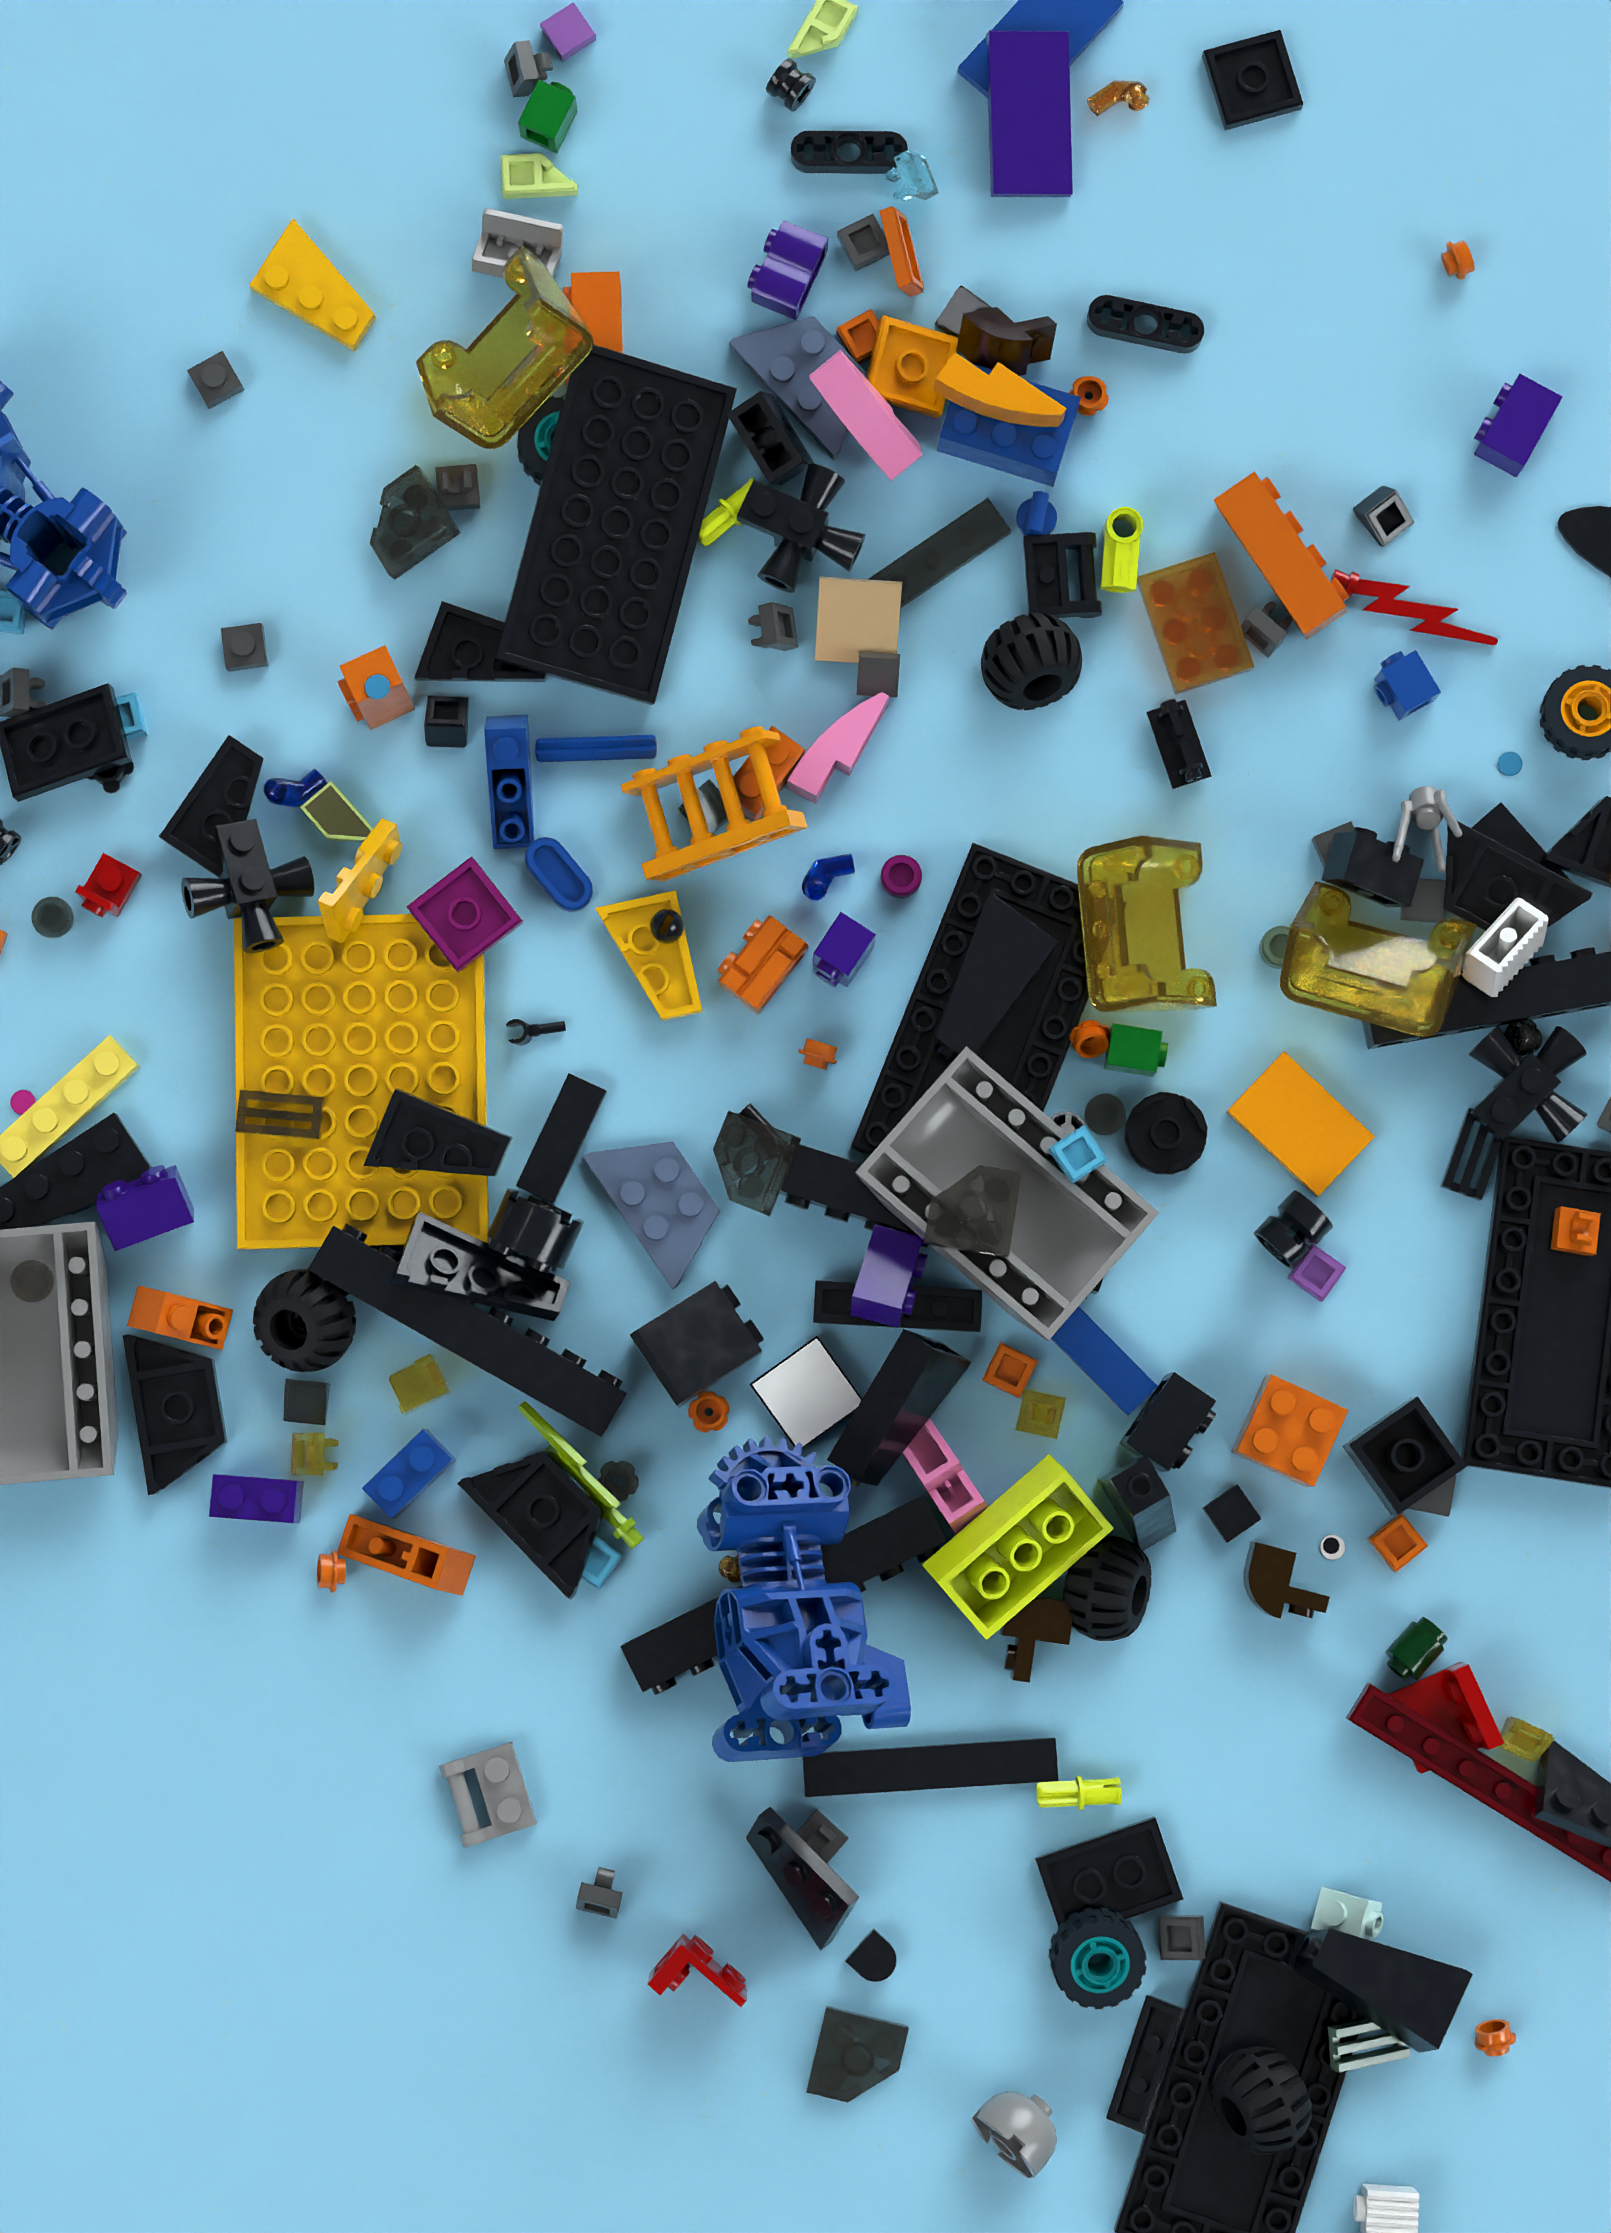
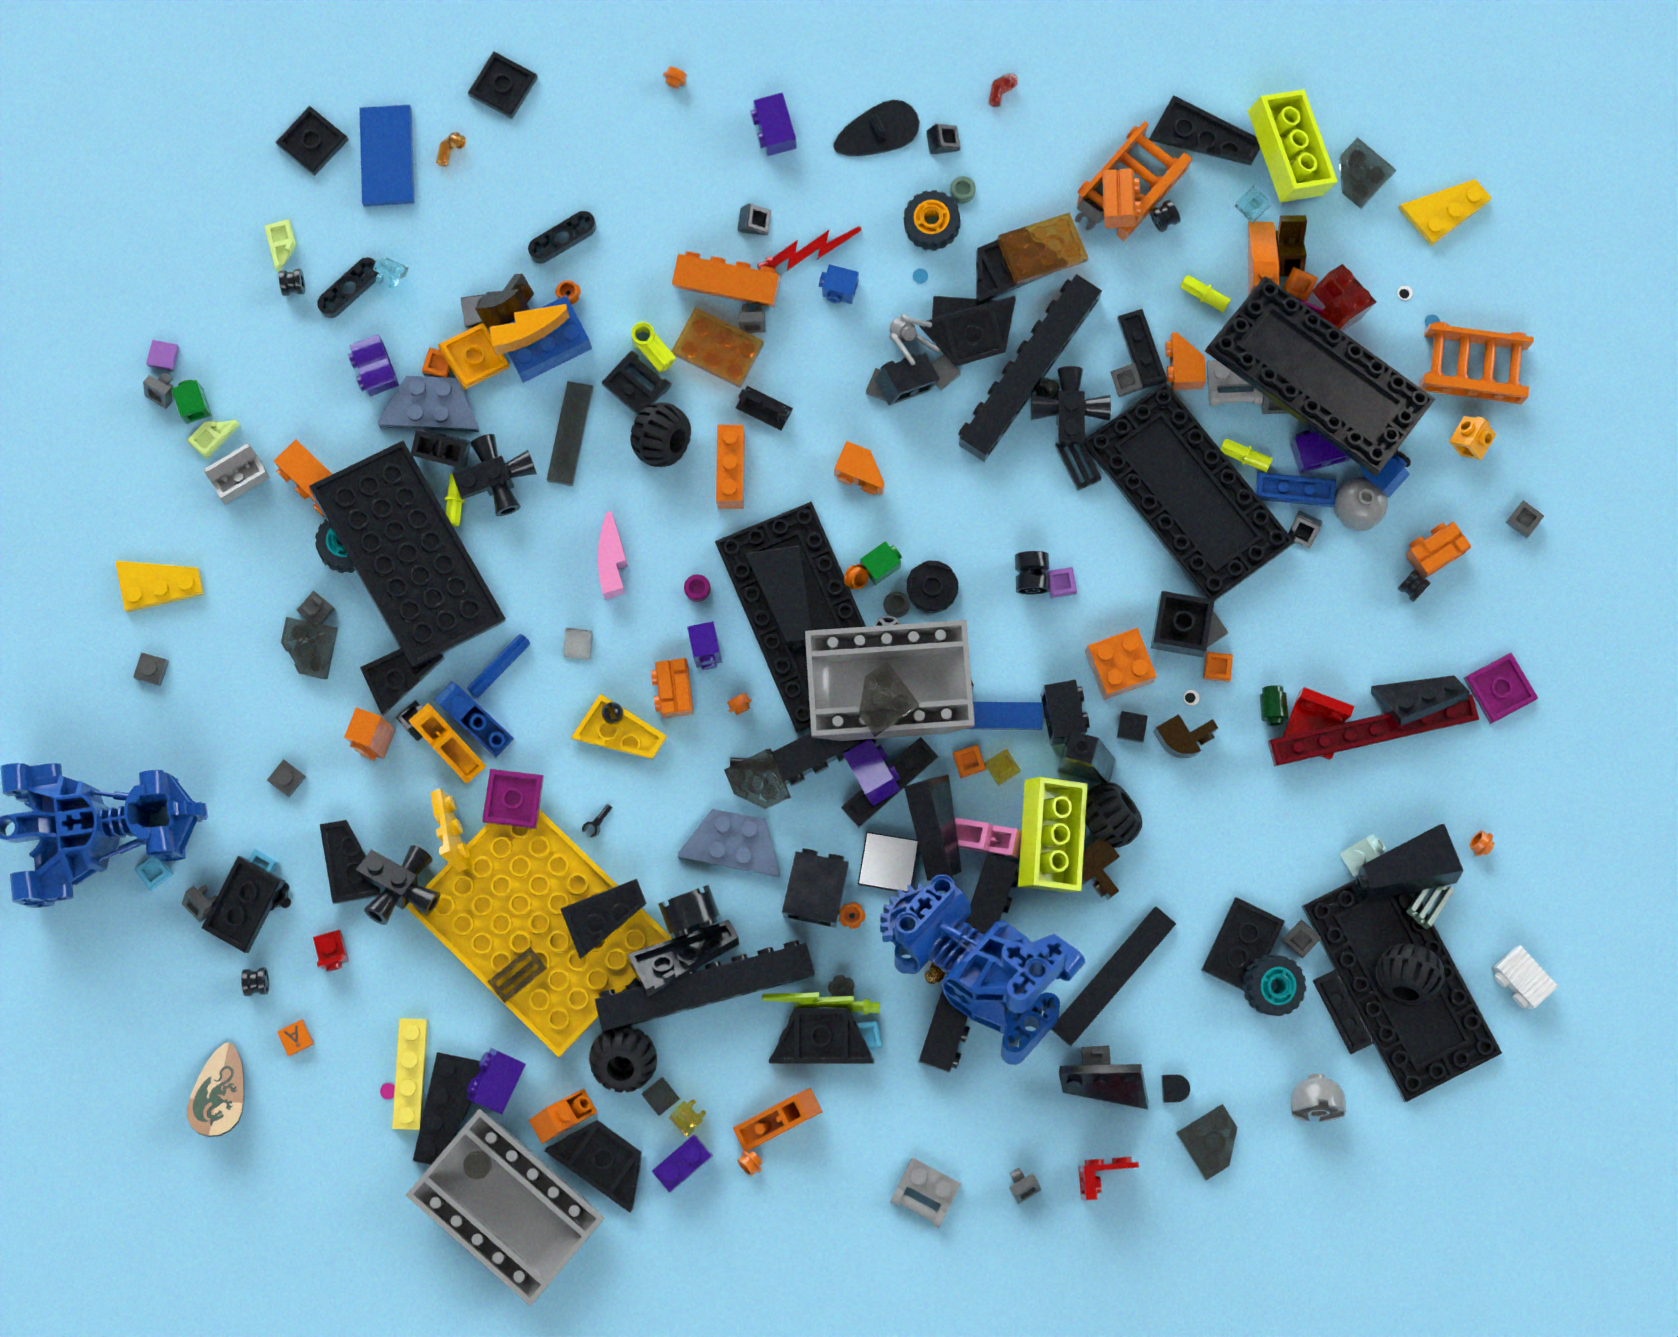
camera: 40 degrees left, 5 degrees down
clear smoke plate [31,897,74,938] -> none
clear blue arm [263,769,327,808] -> none
olive tile [300,781,373,842] -> none
blue brick [362,1429,456,1519] -> none
dark azure sticker [365,674,390,699] -> none
clear yellow panel [389,1354,451,1415] -> none
clear yellow windscreen [416,245,593,449] -> none
black tile [516,1073,607,1204] -> none
blue tile [525,837,593,912] -> none
light orange fence [620,726,808,882] -> none
orange brick [733,726,805,821] -> none
dark grey tile [748,602,798,651] -> none
clear blue arm [802,853,855,901] -> none
bright pink slope [809,349,923,480] -> none
tan tile [814,576,902,663] -> none
dark grey plate [837,214,890,271] -> none
dark grey tile [857,651,900,697] -> none
orange tile [880,206,924,297] -> none
dark purple tile [986,30,1073,197] -> none
blue plate [1016,491,1057,536] -> none
neon yellow axle [1036,1776,1122,1810] -> none
medium azure tile [1048,1125,1108,1185] -> none
clear yellow windscreen [1077,836,1217,1012] -> none
light orange tile [1226,1051,1375,1198] -> none
sand green tile [1259,926,1302,969] -> none
clear yellow windscreen [1280,881,1476,1037] -> none
white brick [1462,898,1548,997] -> none
clear yellow slope [1498,1716,1554,1762] -> none
orange tile [1551,1206,1601,1256] -> none
none -> light orange slope [408,703,486,784]
none -> orange brick [716,425,745,509]
none -> orange slope [834,441,885,495]

